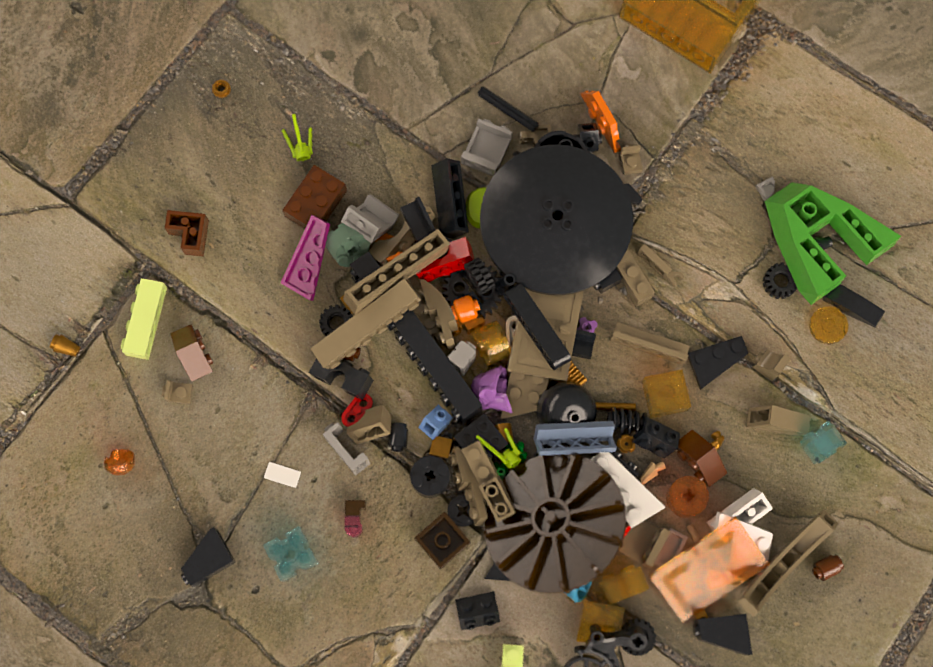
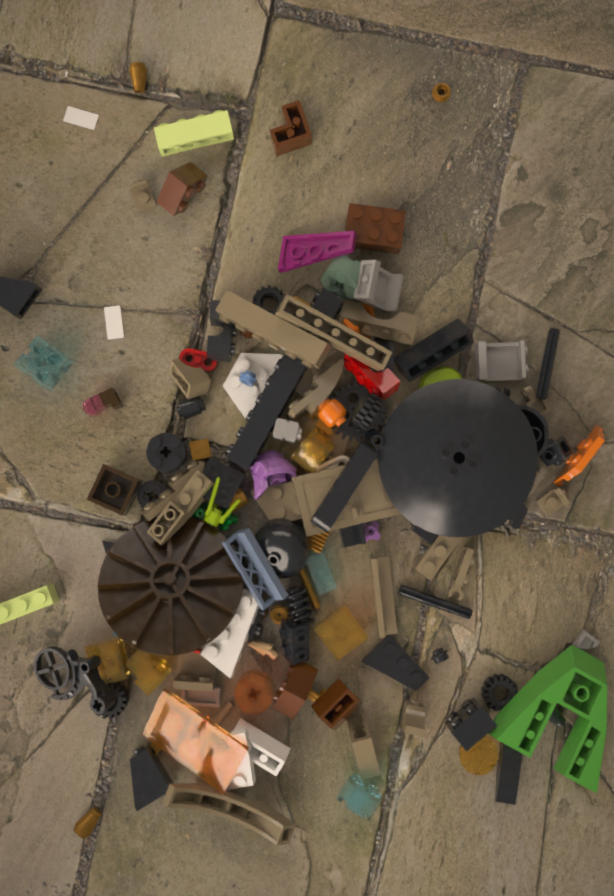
camera: 65 degrees right, 10 degrees up
clear orange hair [104,449,135,476] -> none
lime plant [282,114,313,161] -> none
light grey panel [323,422,370,476] -> none
black panel [400,197,436,243] -> none
medium blue brick [418,405,453,440] -> none
black bracket [455,591,500,630] -> none
reddish brown brick [812,554,844,581] -> none
none -> white sticker [63,106,99,130]
none -> white wing [223,353,283,419]
none -> medium blue plate [239,370,257,387]
none -> clear light blue plate [307,552,337,595]
none -> reddish brown slope [311,678,363,730]
none -> black axle [398,585,473,619]
none -> black plate [431,648,449,664]
none -> black brick [445,698,497,752]

